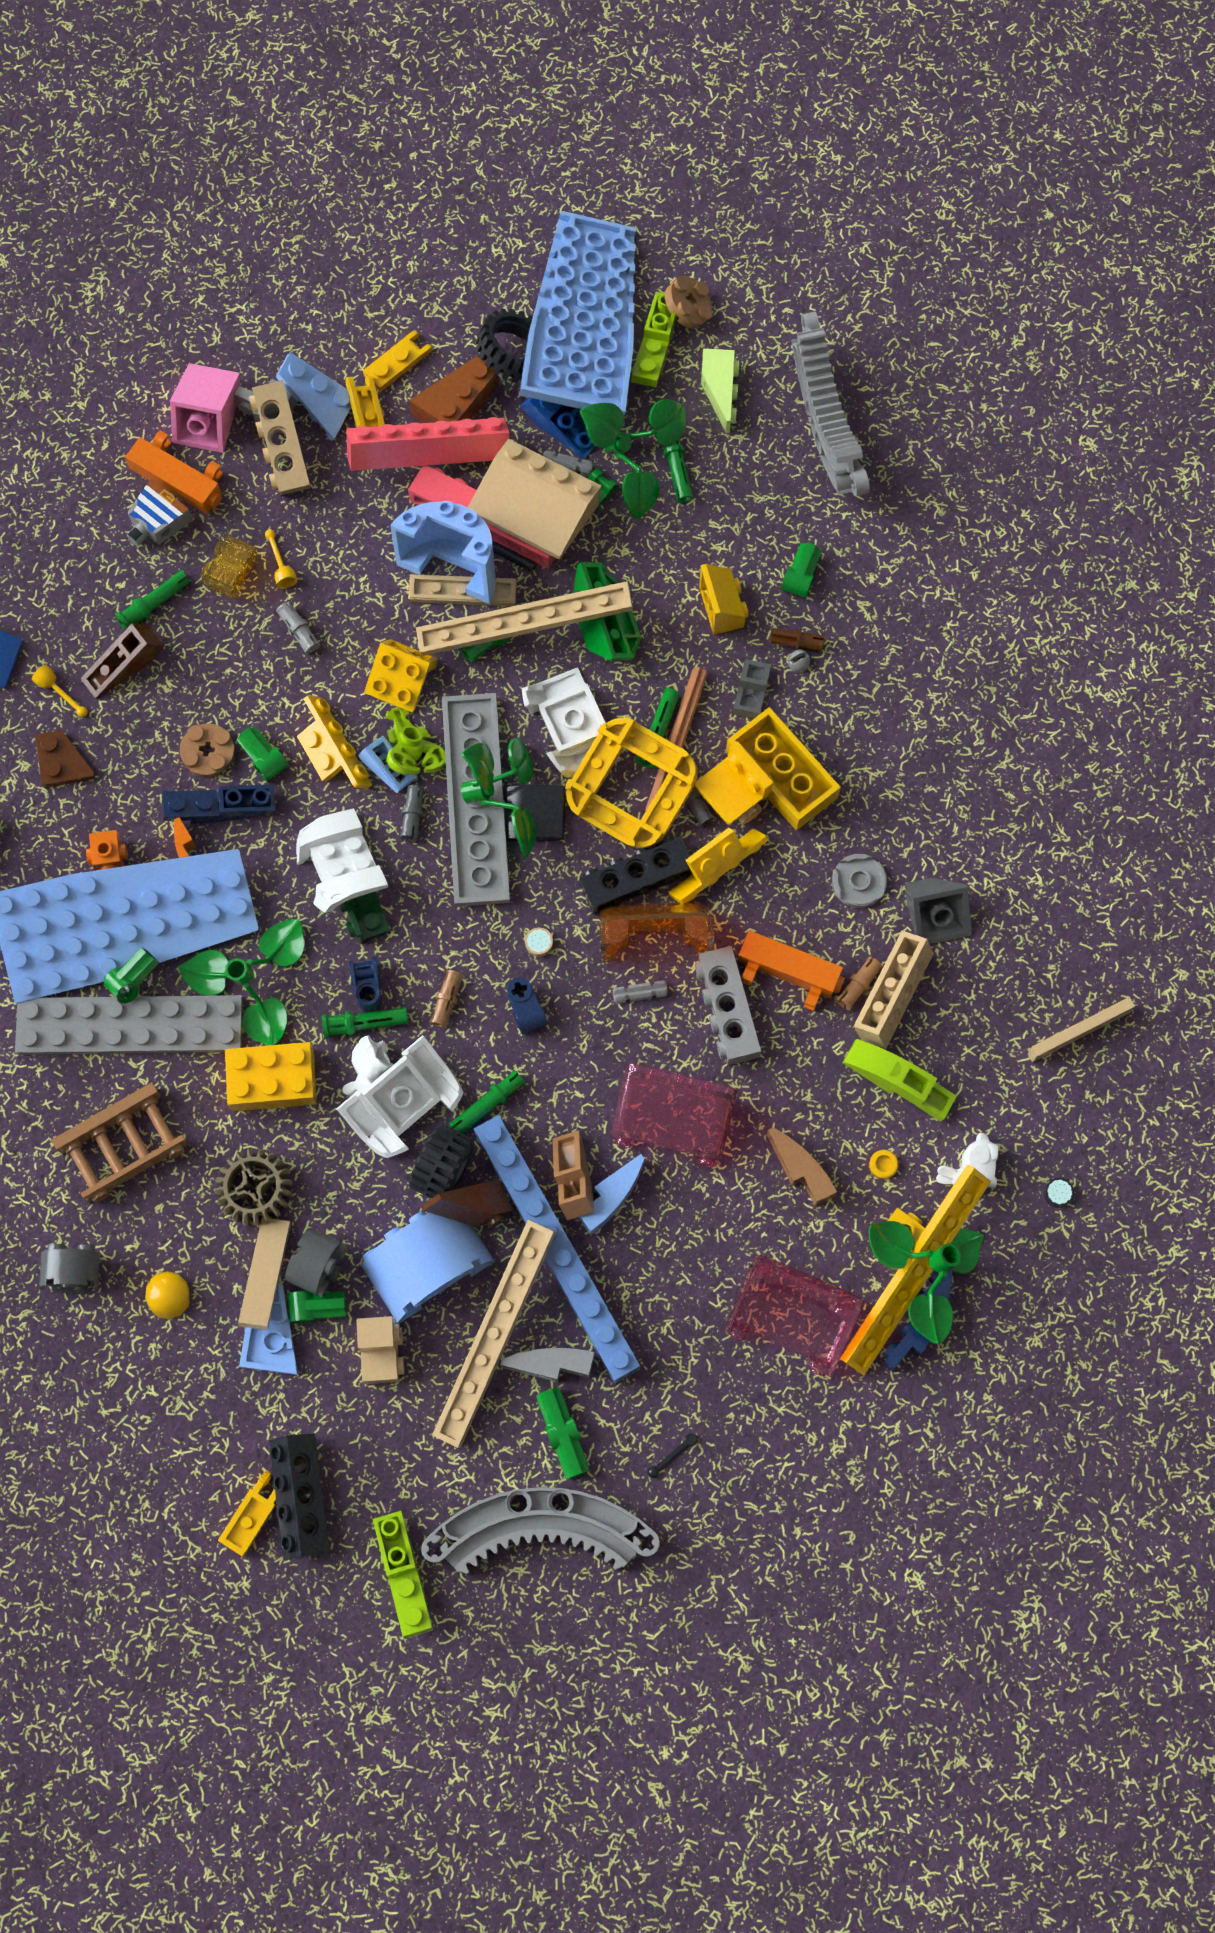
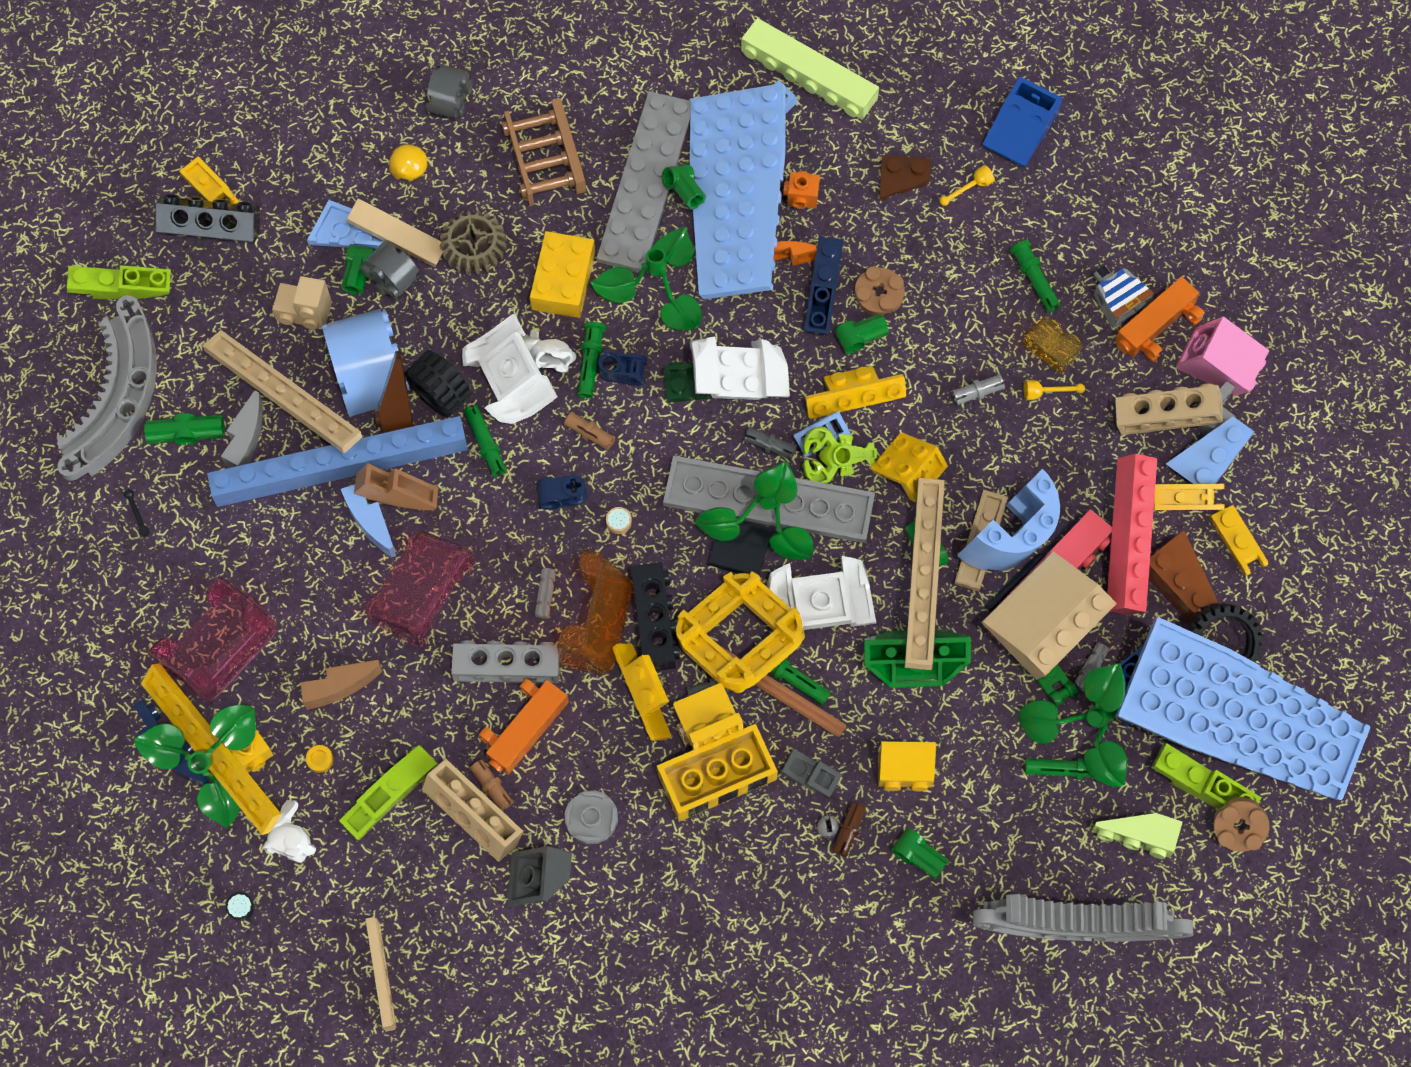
camera: 105 degrees right, 5 degrees down
reddish brown slope [80,624,165,699] -> none

